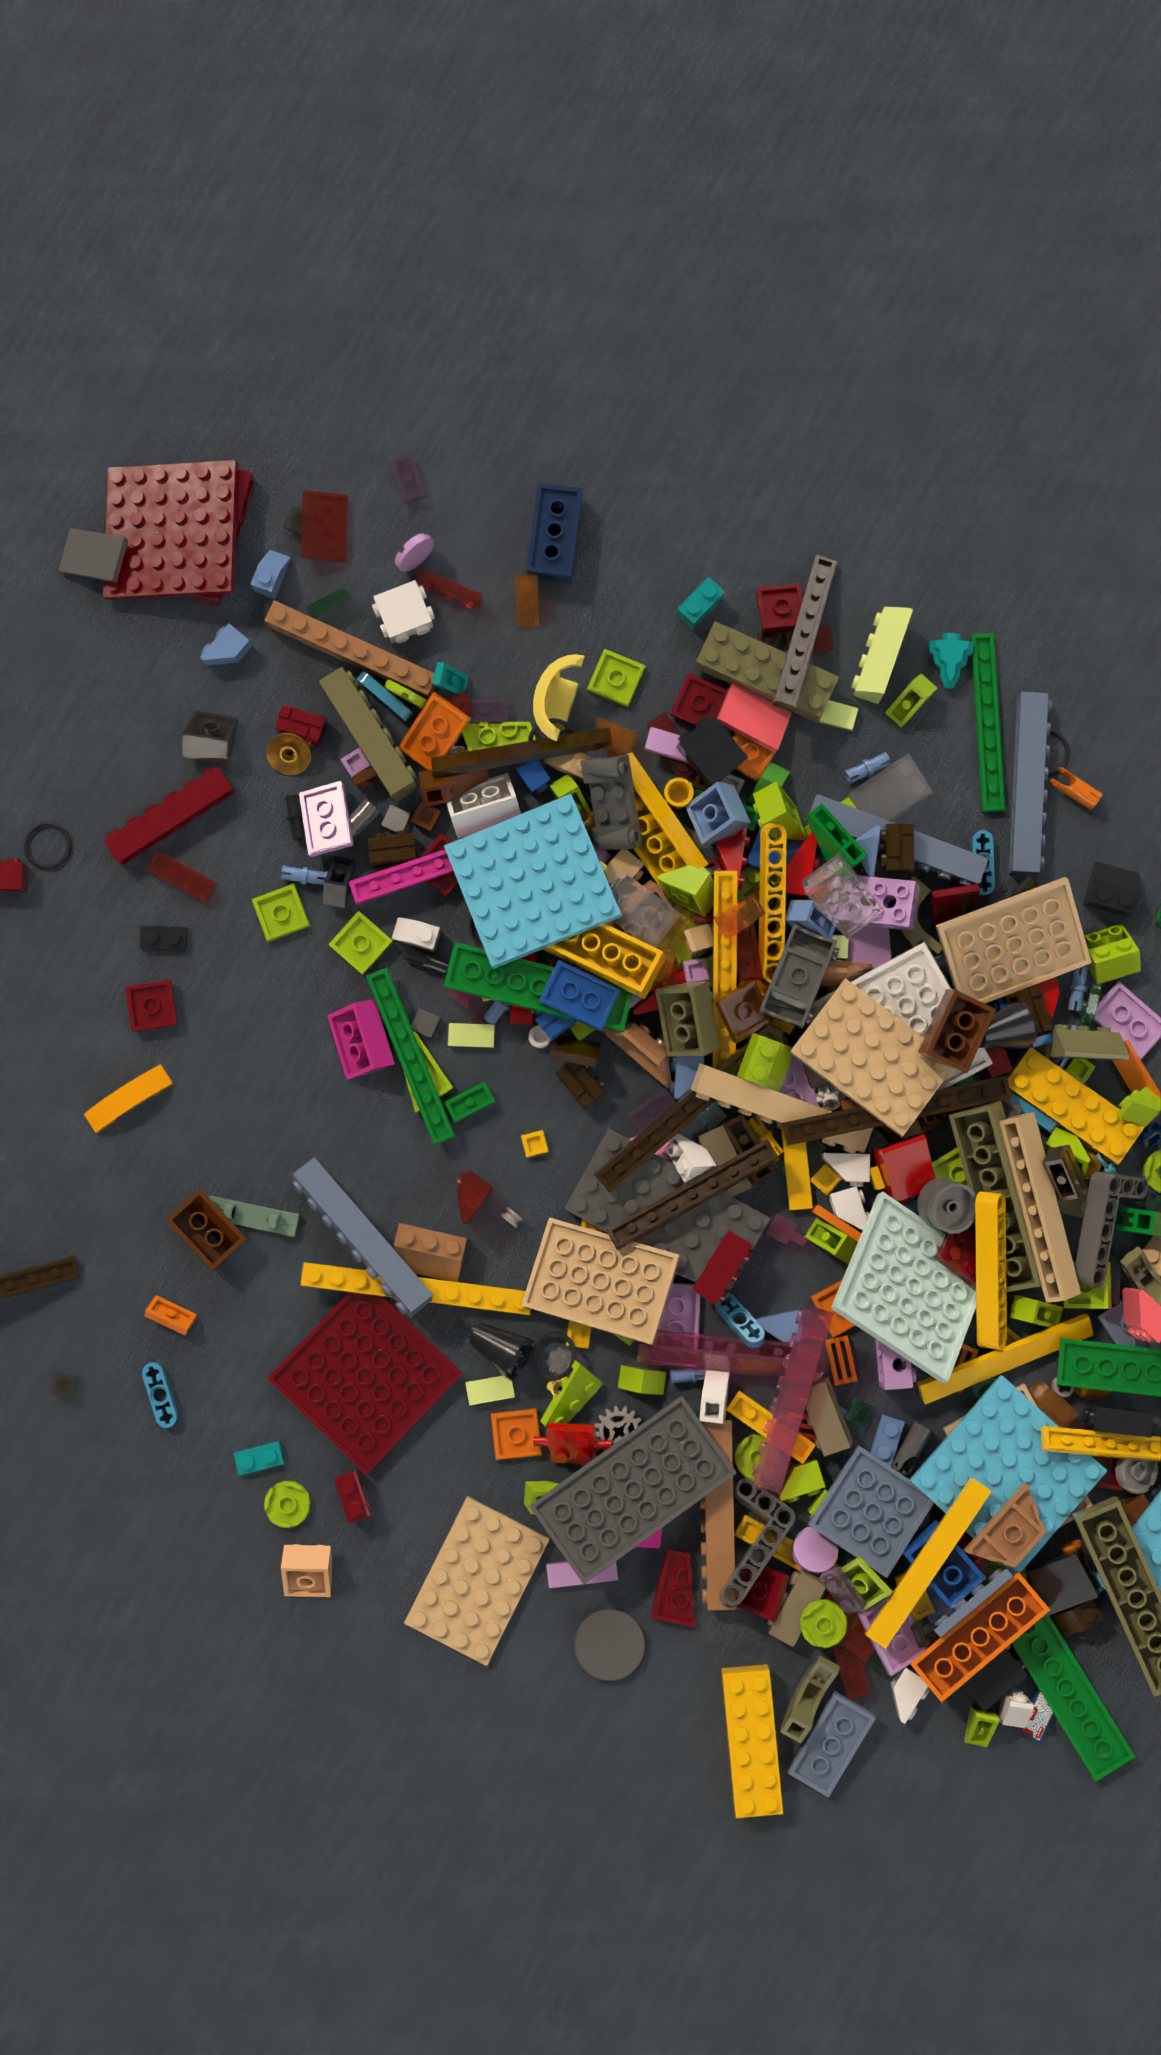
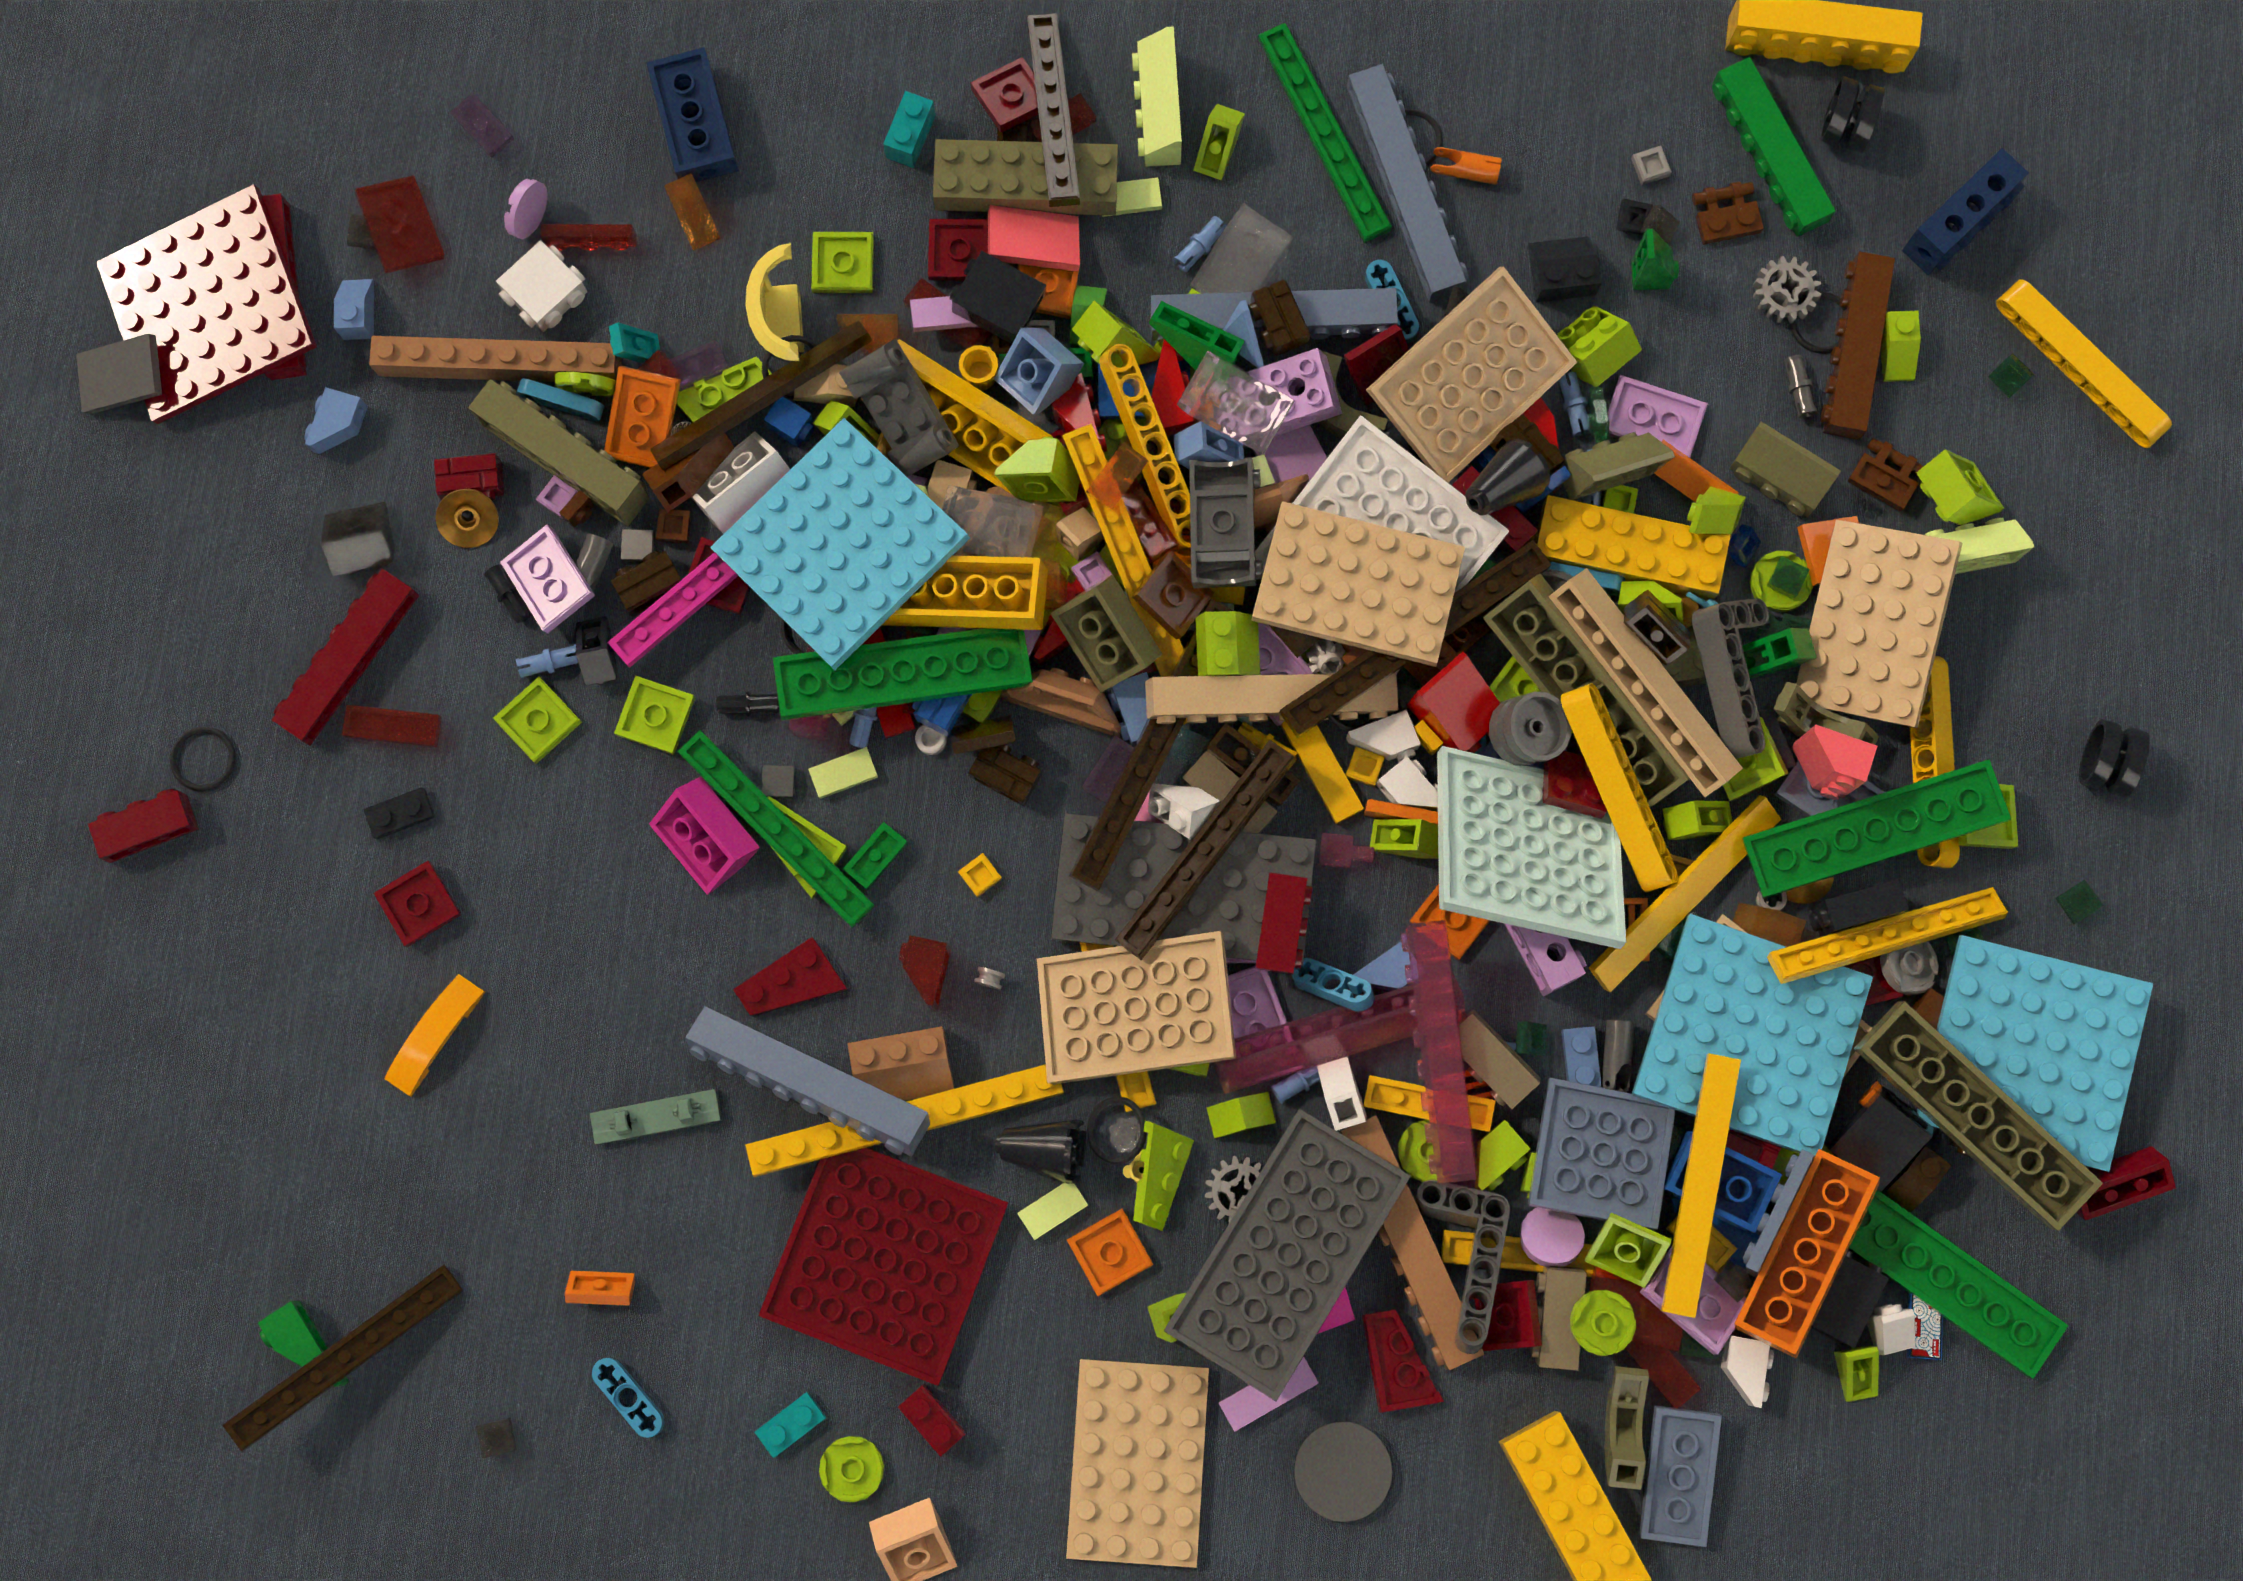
camera: 25 degrees left, 5 degrees down
reddish brown slope [166,1188,247,1271] -> none
clear green tile [305,587,350,617] -> none
white slope [392,917,442,952] -> none
red plate [533,1423,613,1465] -> none
blue tile [538,960,621,1032] -> none
plate [819,1566,867,1616] -> none
orange tile [825,1335,858,1386] -> none
reddish brown slope [918,989,996,1073] -> none
teal rock [928,633,974,689] -> none
medium nougat wing [964,1483,1046,1568] -> none
none -> dark red wing [733,937,848,1017]

